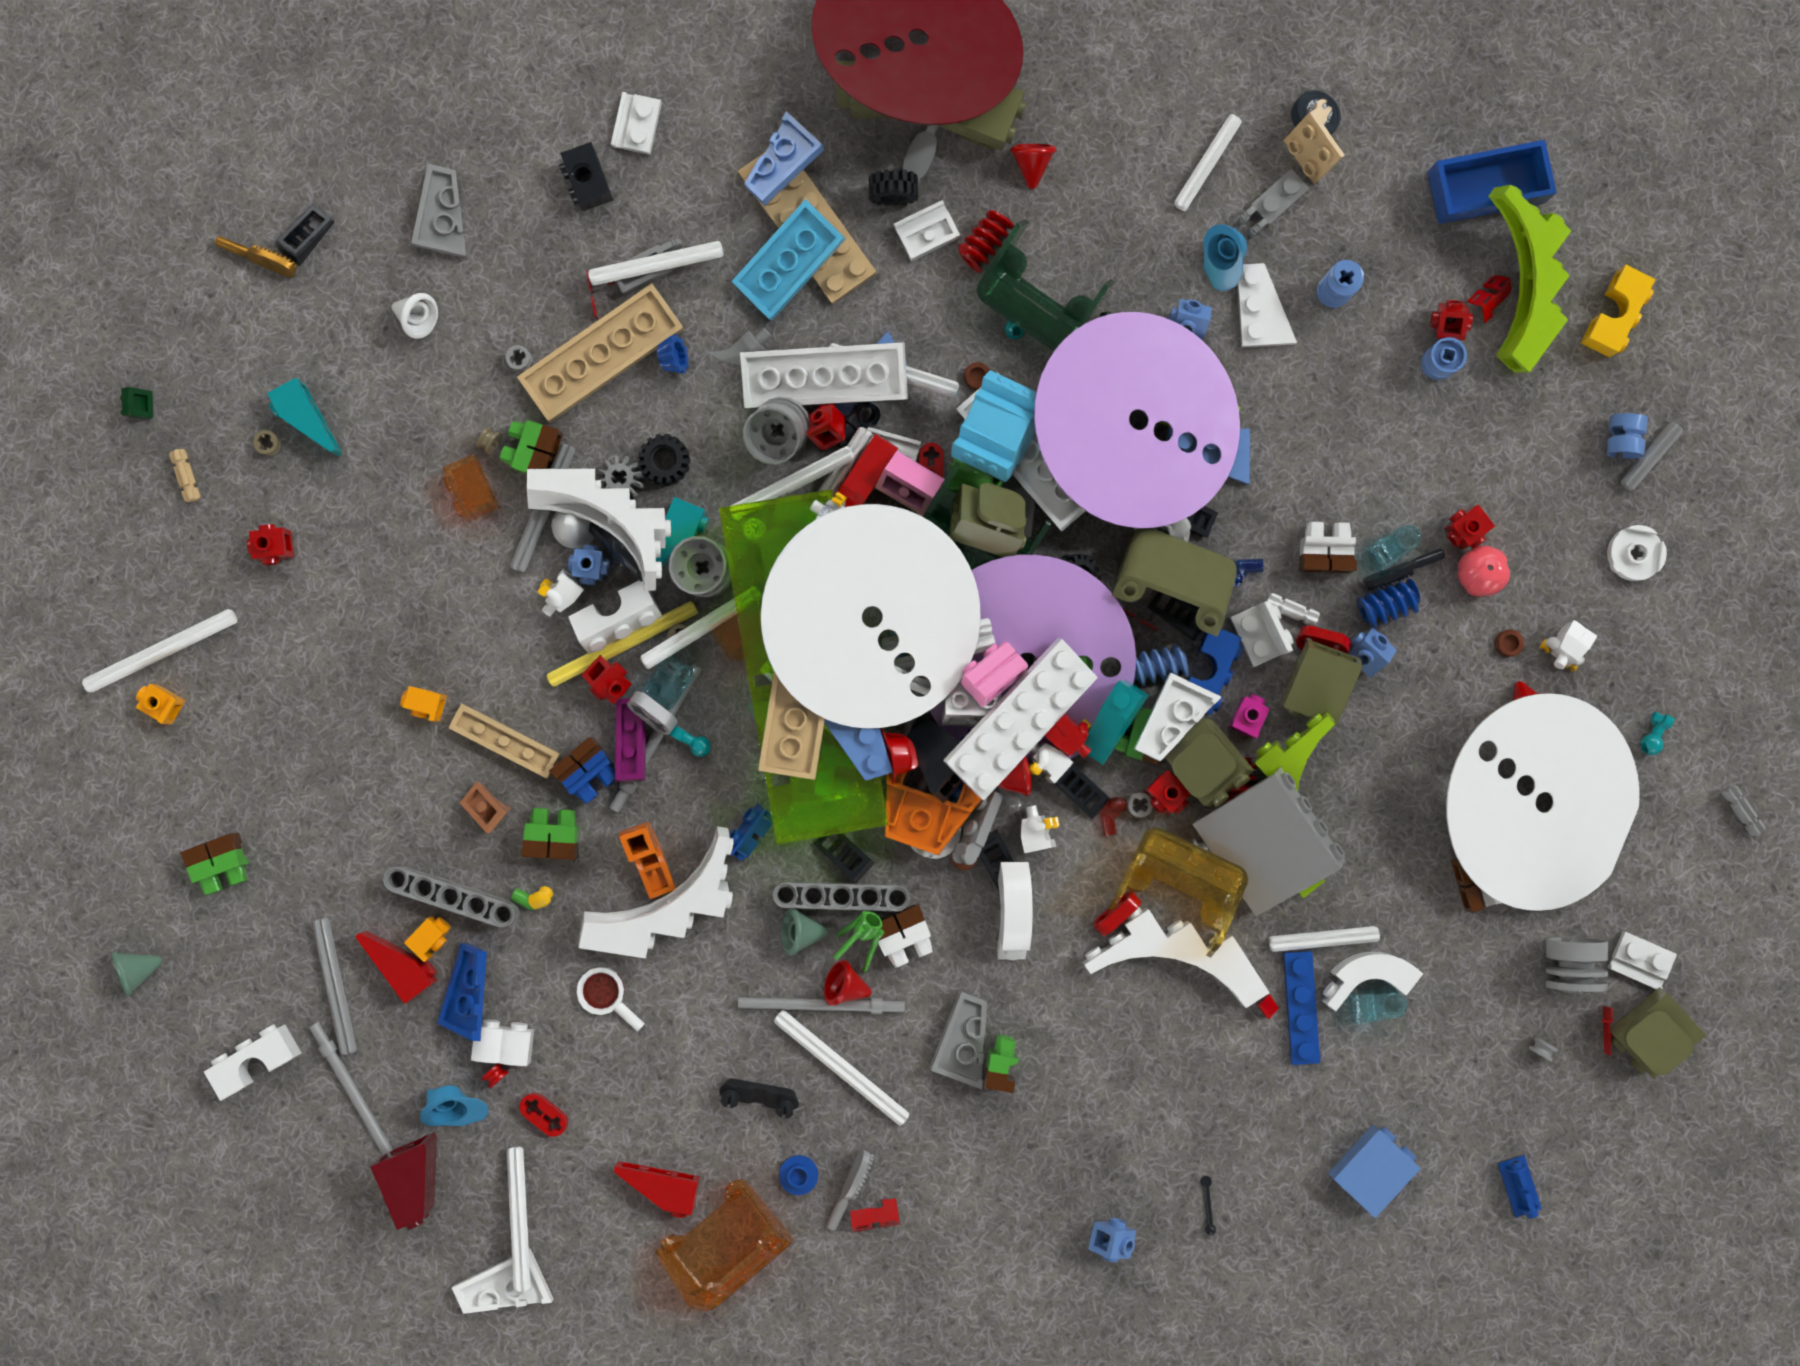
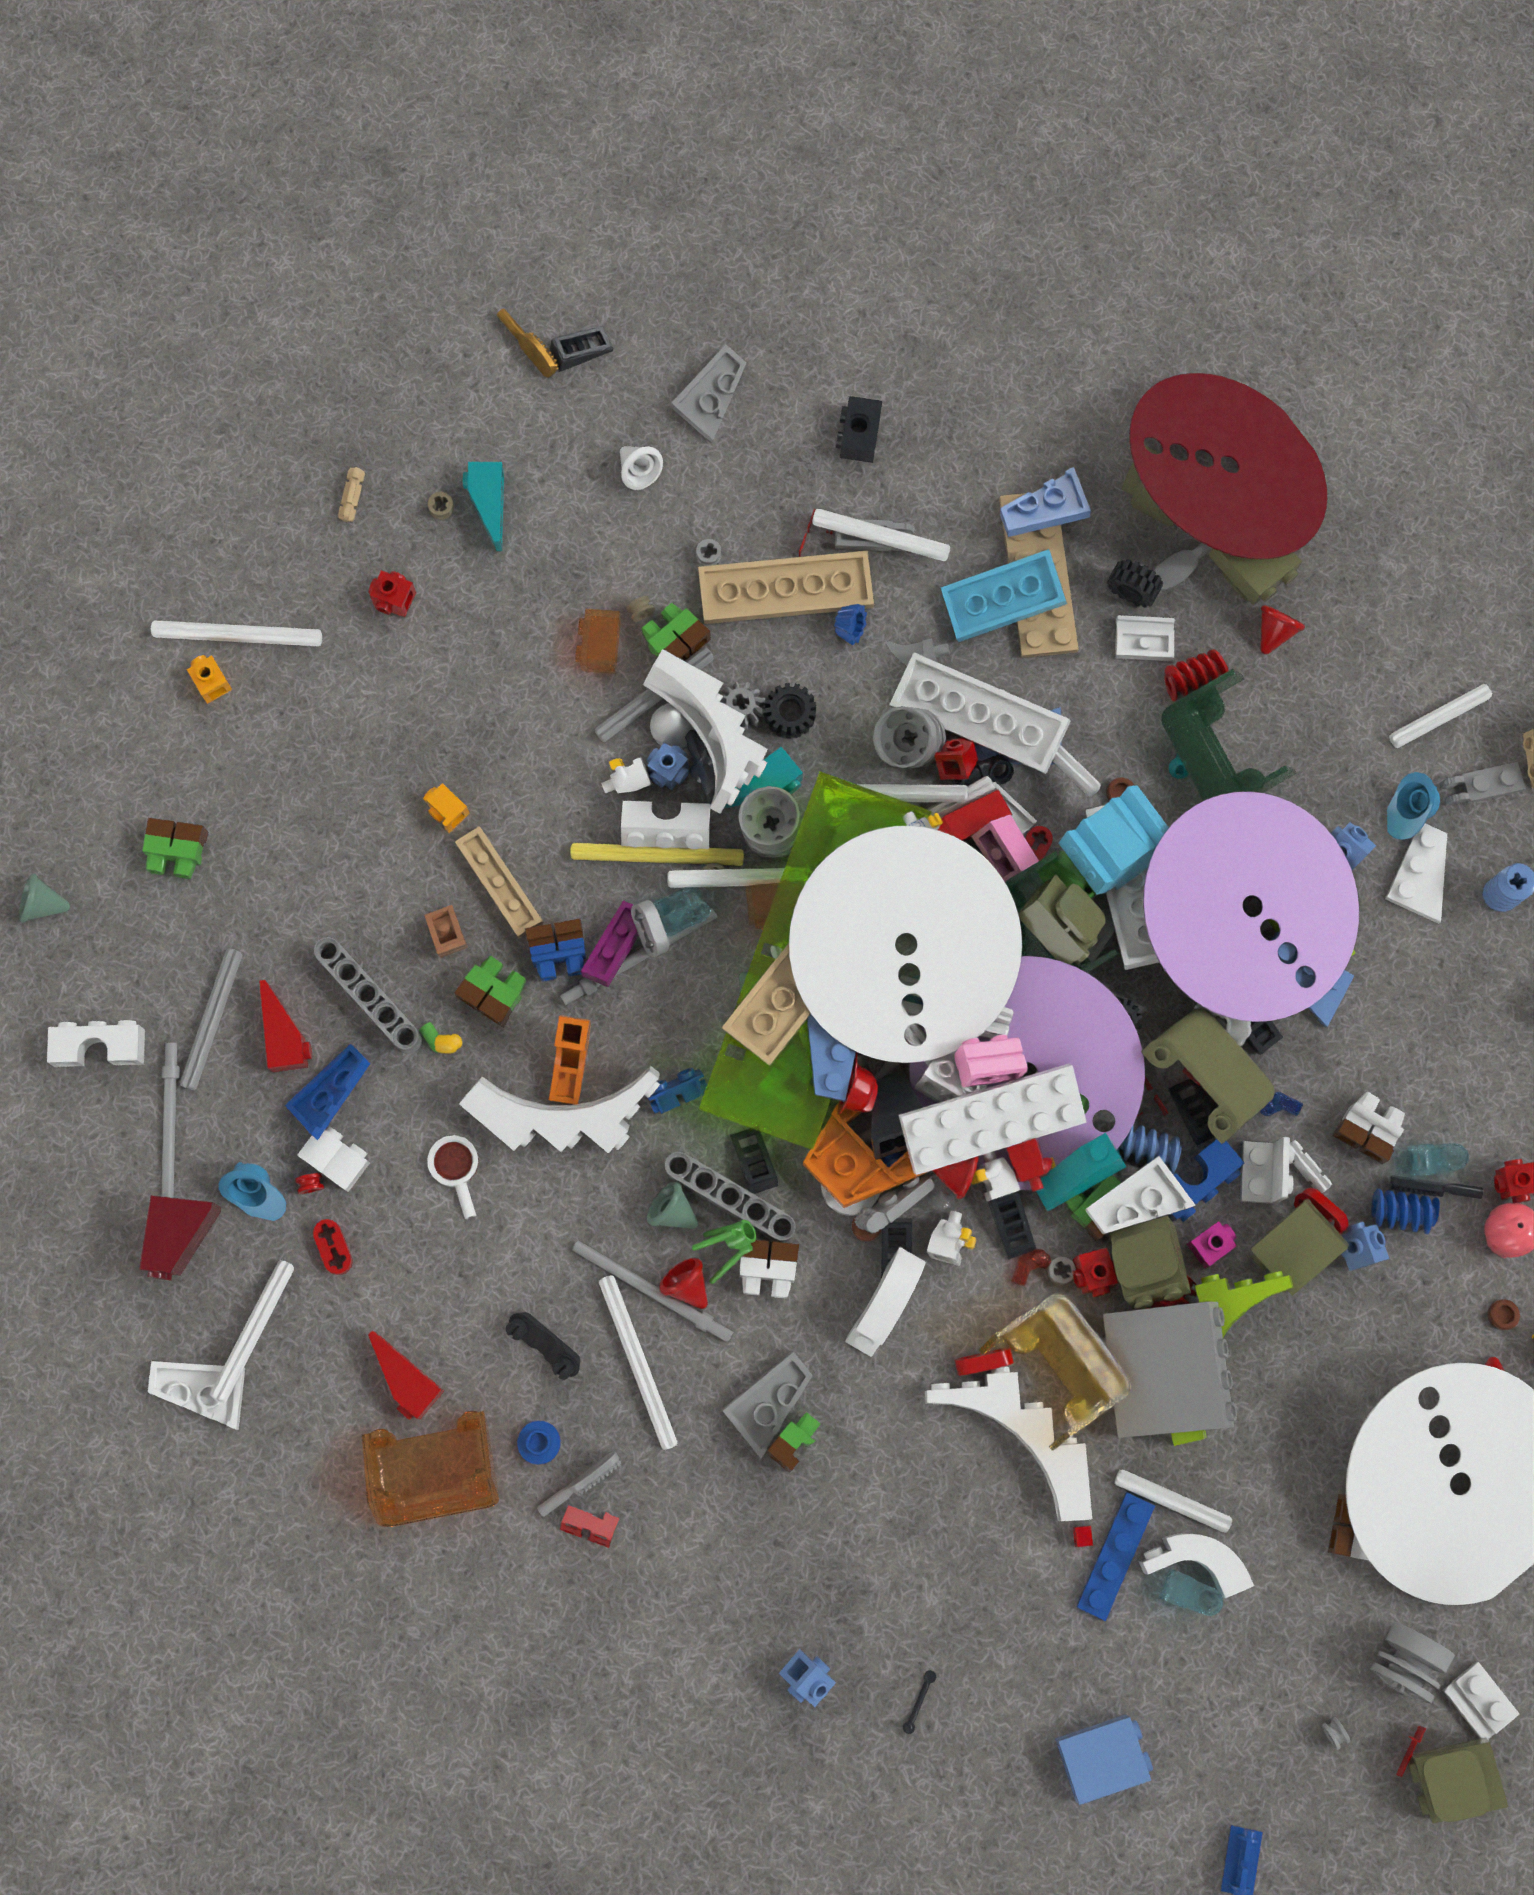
camera: 25 degrees right, 10 degrees down
dark green tile [120,387,153,419] -> none
light orange brick [404,916,451,962] -> none
red brick [582,655,632,704] -> none
white plate [611,92,662,155] -> none
teal arm [669,726,711,757] -> none

